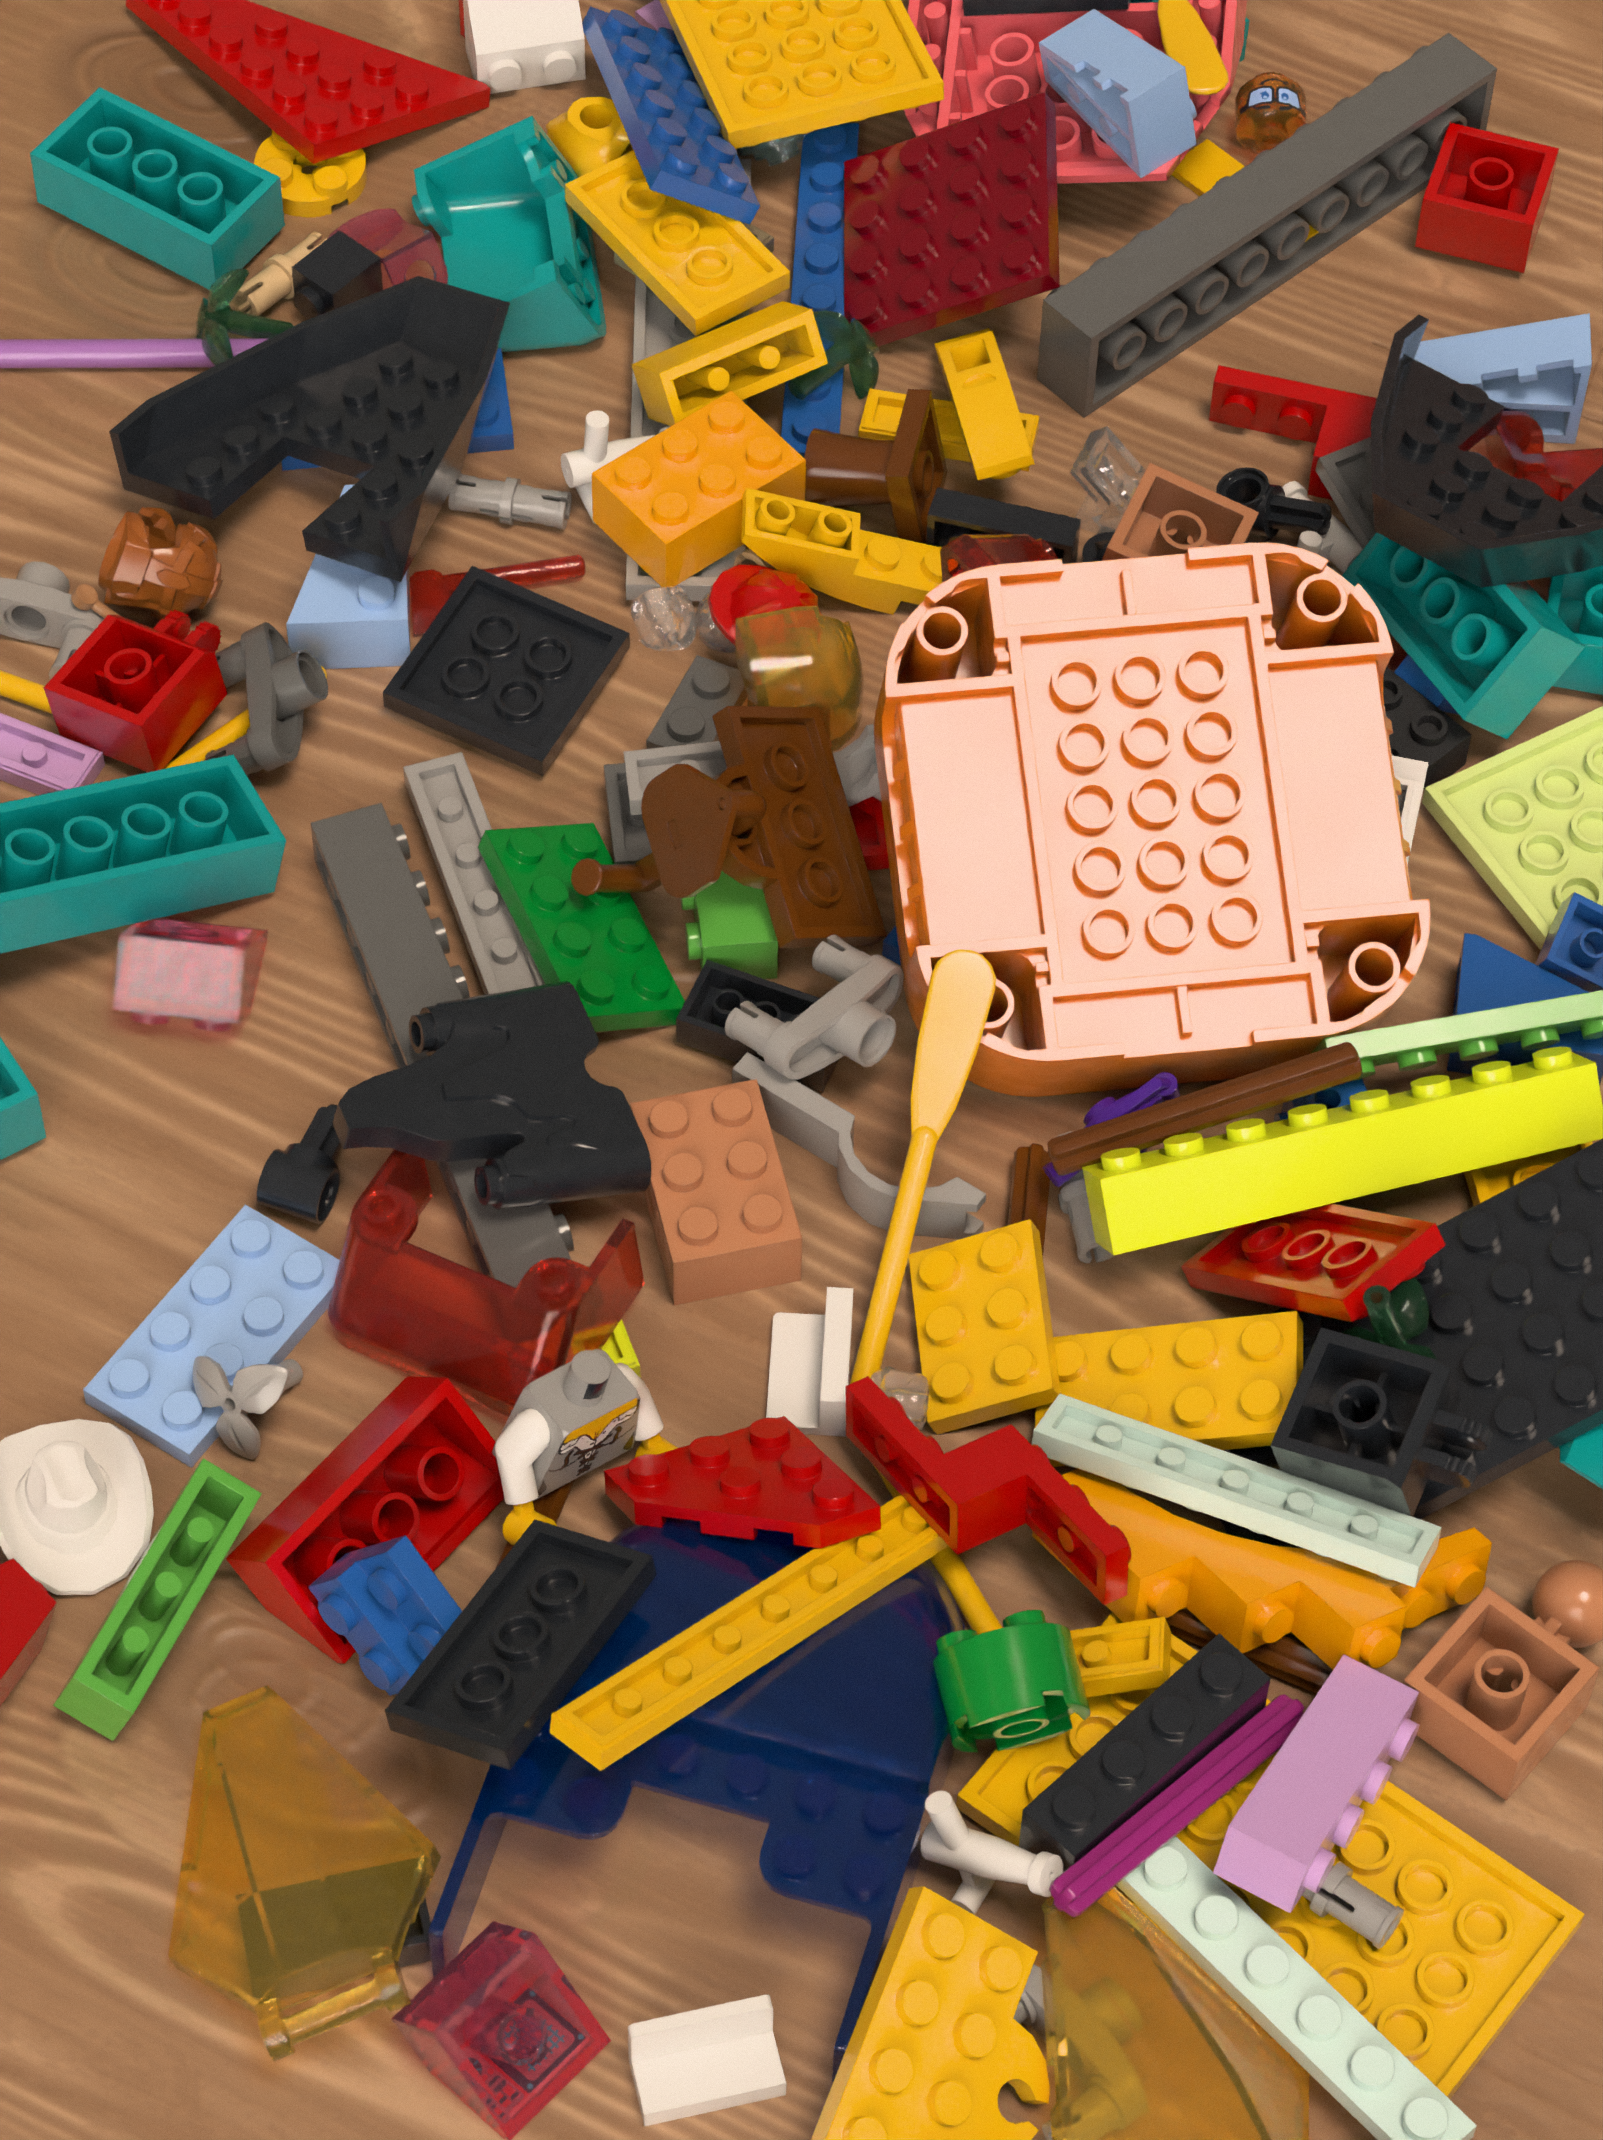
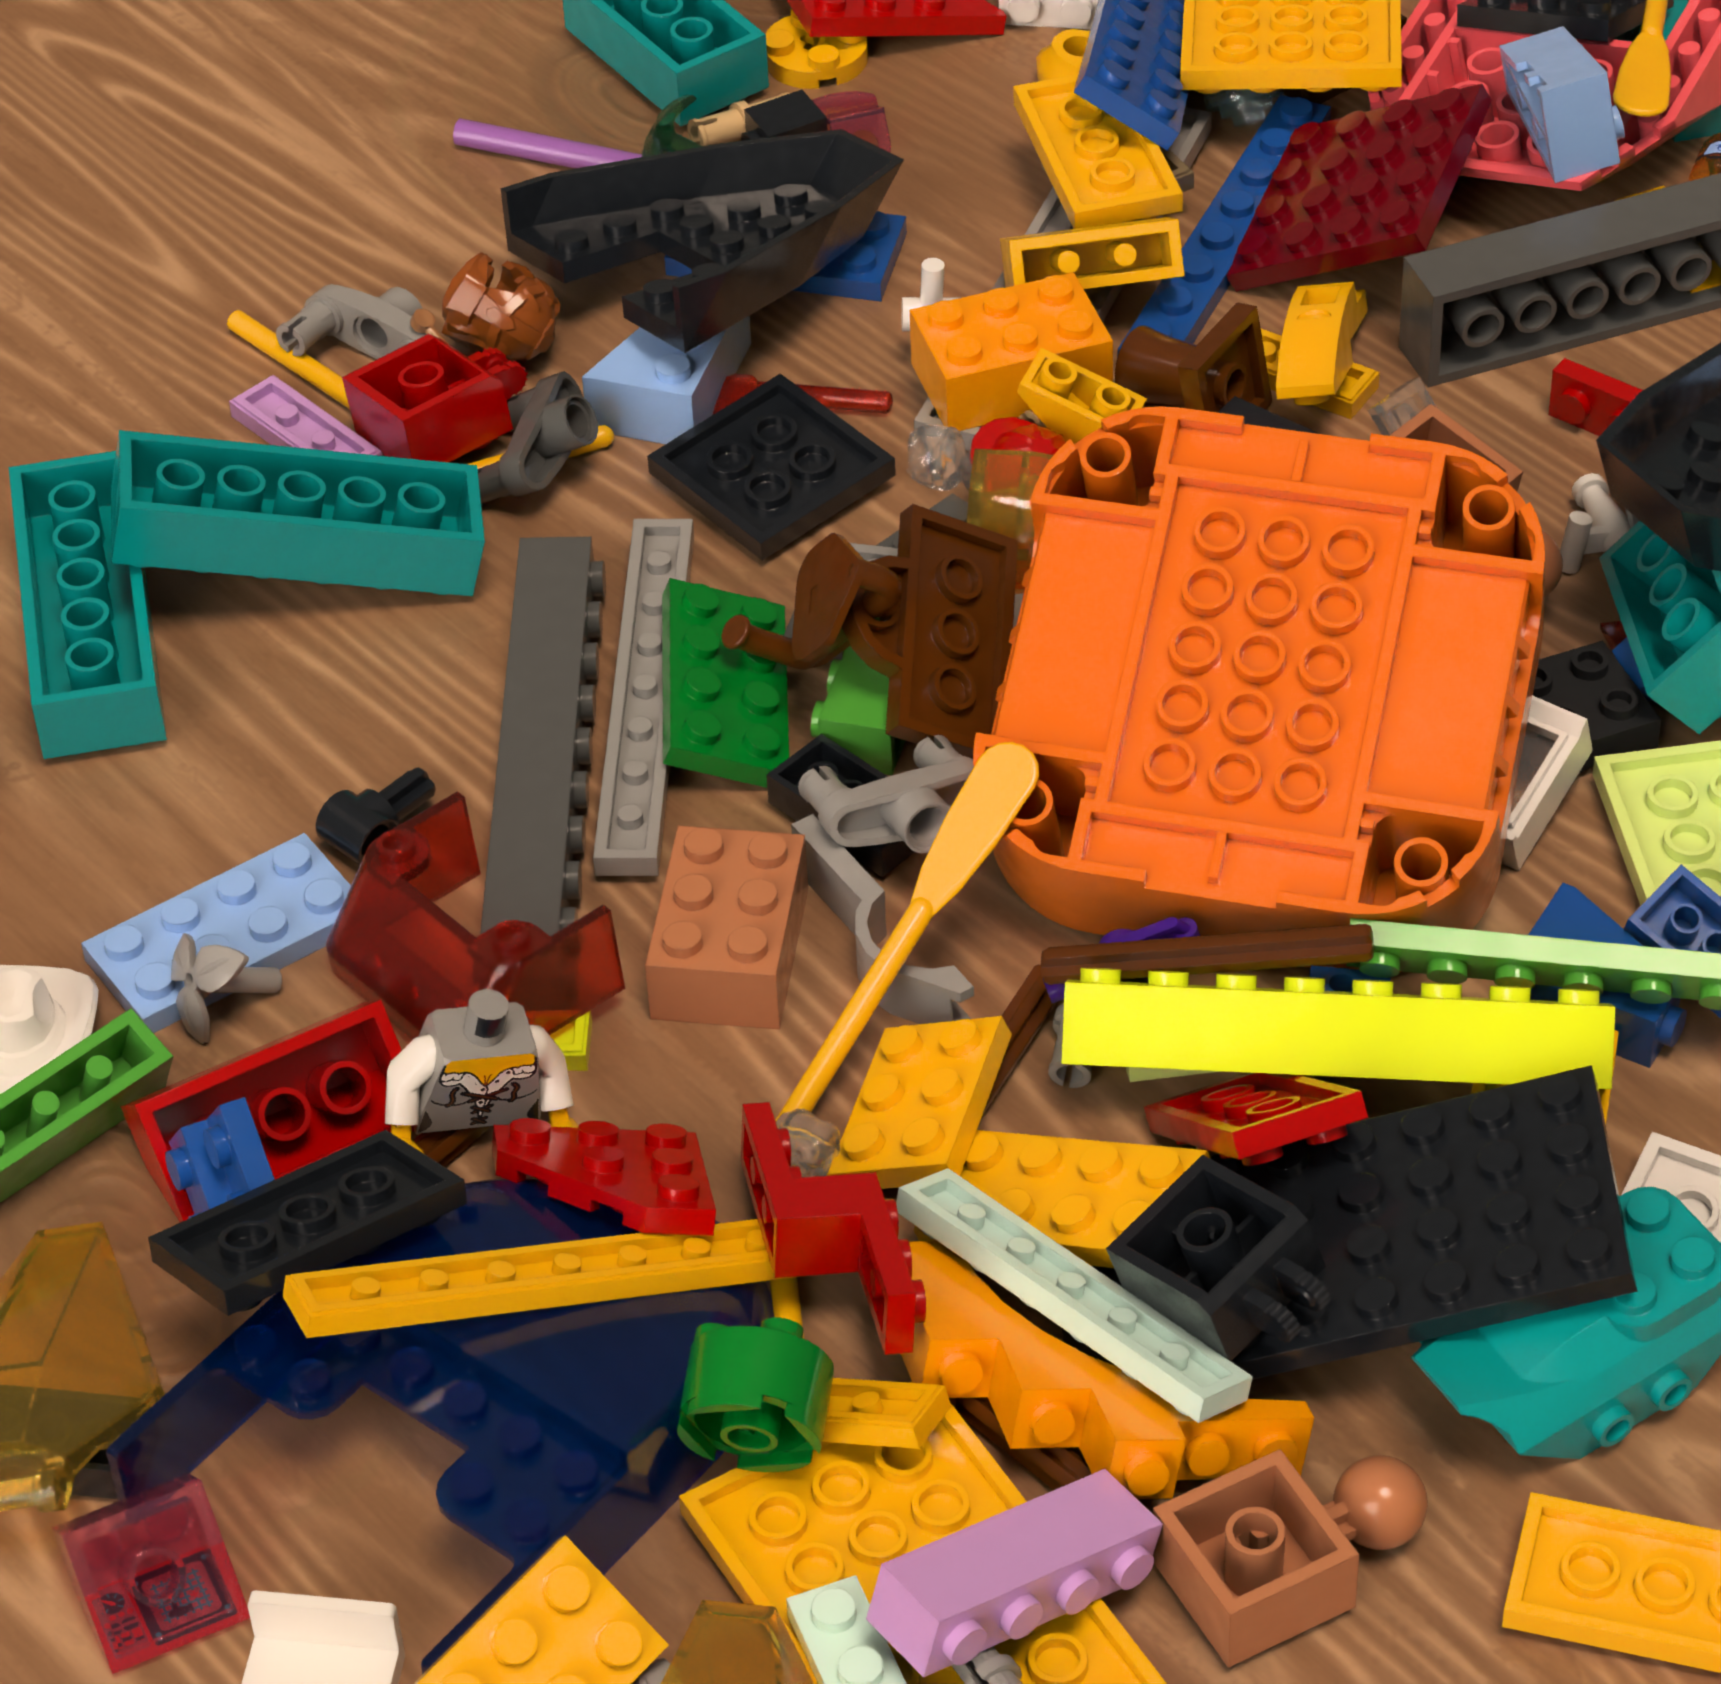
camera: 25 degrees right, 10 degrees down
clear pink slope [113,918,268,1031] -> none
black rock [333,981,651,1209] -> none
teal windscreen [412,116,607,352] -> none
light grey pin [449,473,572,530] -> none
white panel [766,1287,854,1437] -> none
clear green plant [788,310,880,400] -> none
white piece [921,1790,1063,1915] -> none
black brick [1019,1634,1271,1872] -> none
magenta axle [1049,1694,1305,1917] -> none
black axle [1216,467,1332,543] -> none
clear green plant [1339,1277,1438,1361] -> none

